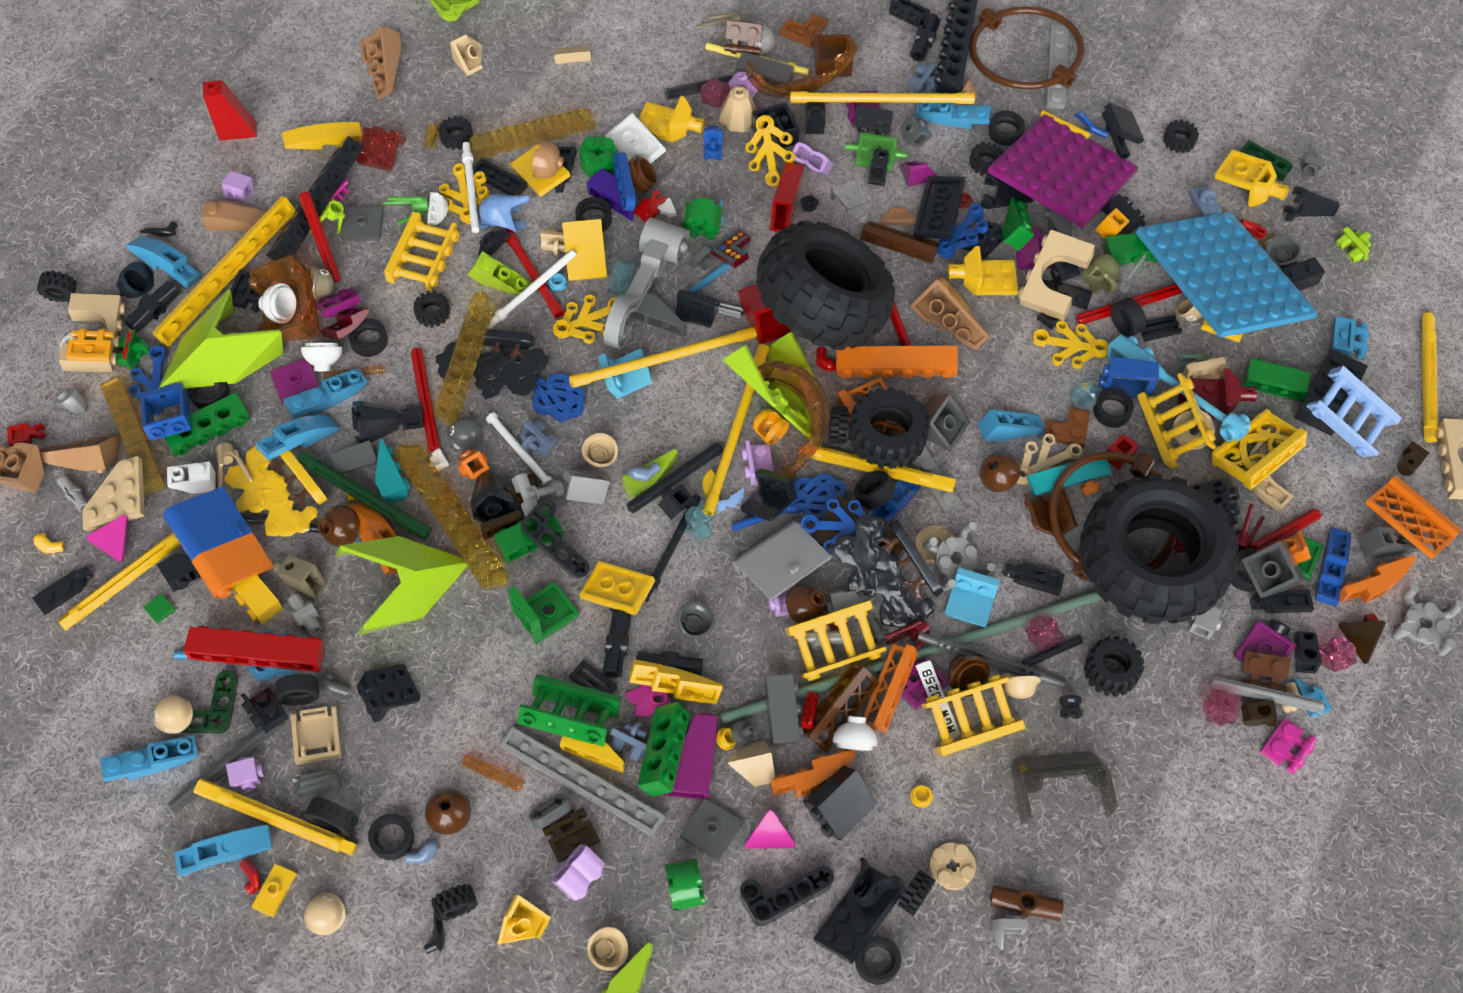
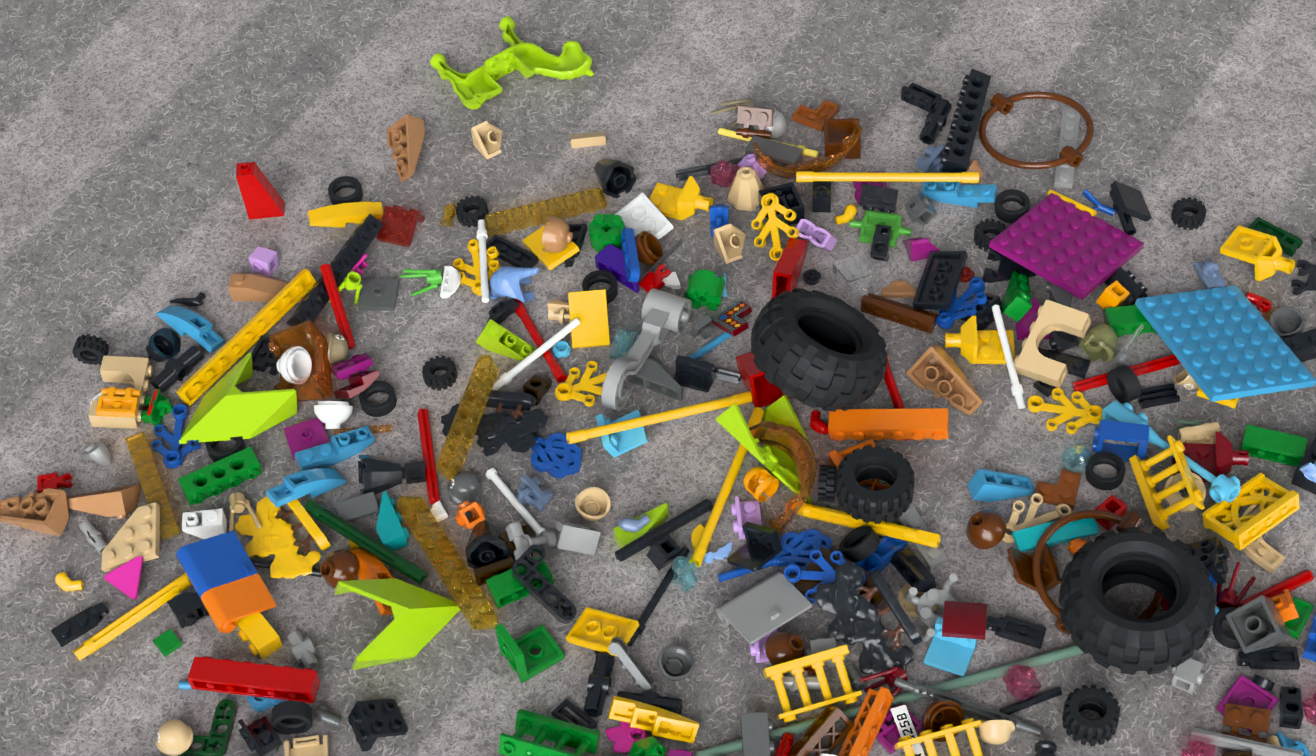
camera: 10 degrees right, 10 degrees down
blue window [141,382,191,441] -> none
dark tan torso [274,555,327,601] -> none
yellow fence [384,212,460,293] -> none
dark grey slope [924,394,970,452] -> none
none -> black tyre [328,176,363,205]
none -> dark brown leg [523,373,552,405]
none -> black cone [594,158,636,198]
none -> plate [608,636,653,691]
none -> tan slope [713,223,746,264]
none -> yellow arm [834,204,857,225]
none -> black piece [890,549,936,592]
none -> dark red slope [942,601,987,640]
none -> white bar [992,305,1026,409]

